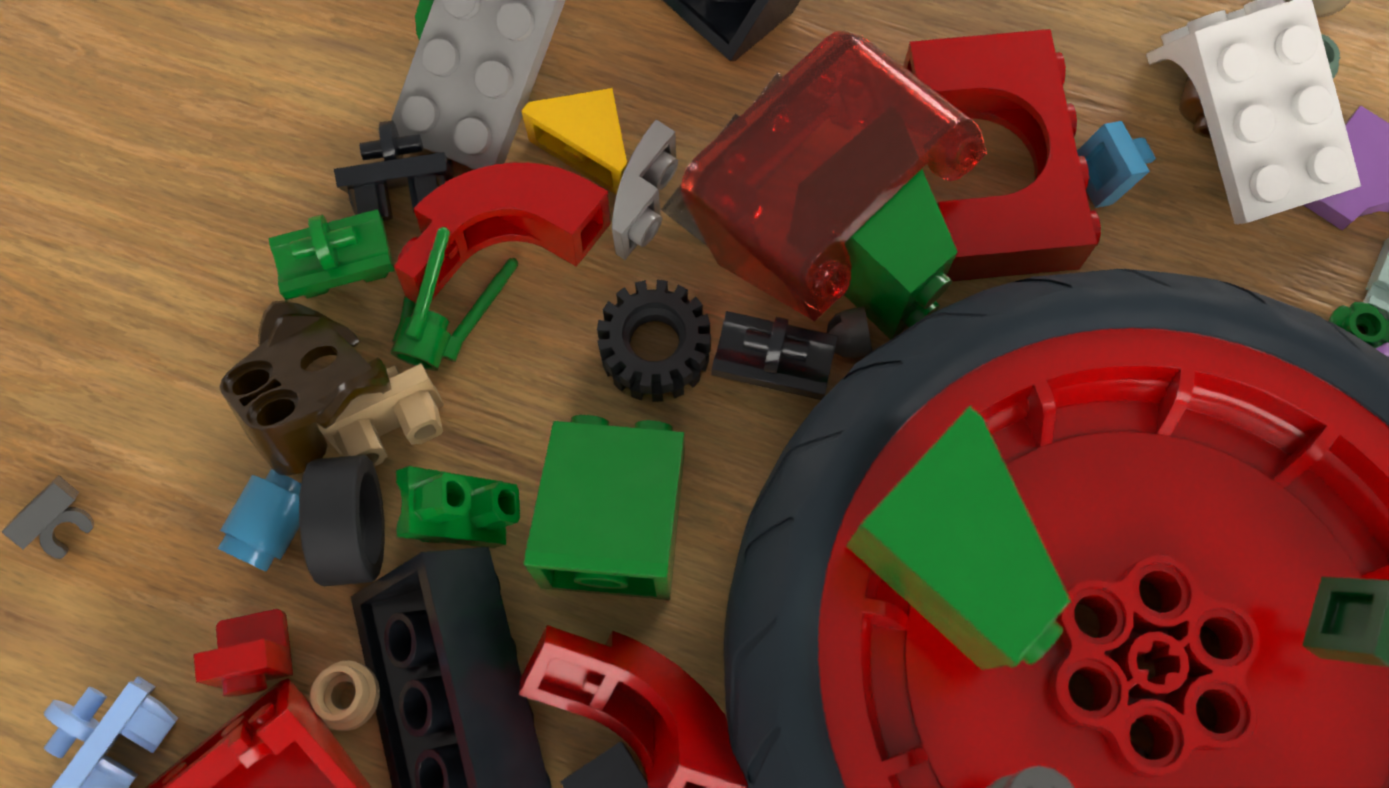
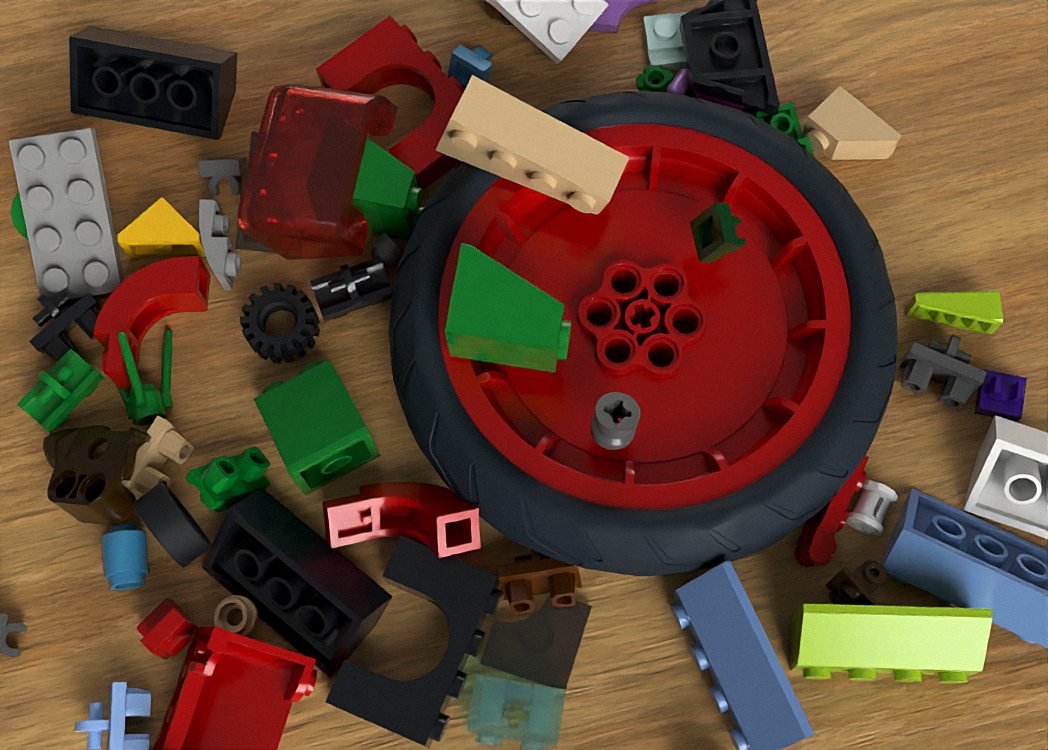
camera: 30 degrees left, 0 degrees up
none -> dark grey tile [199,157,248,196]
none -> tan wedge [435,75,630,215]

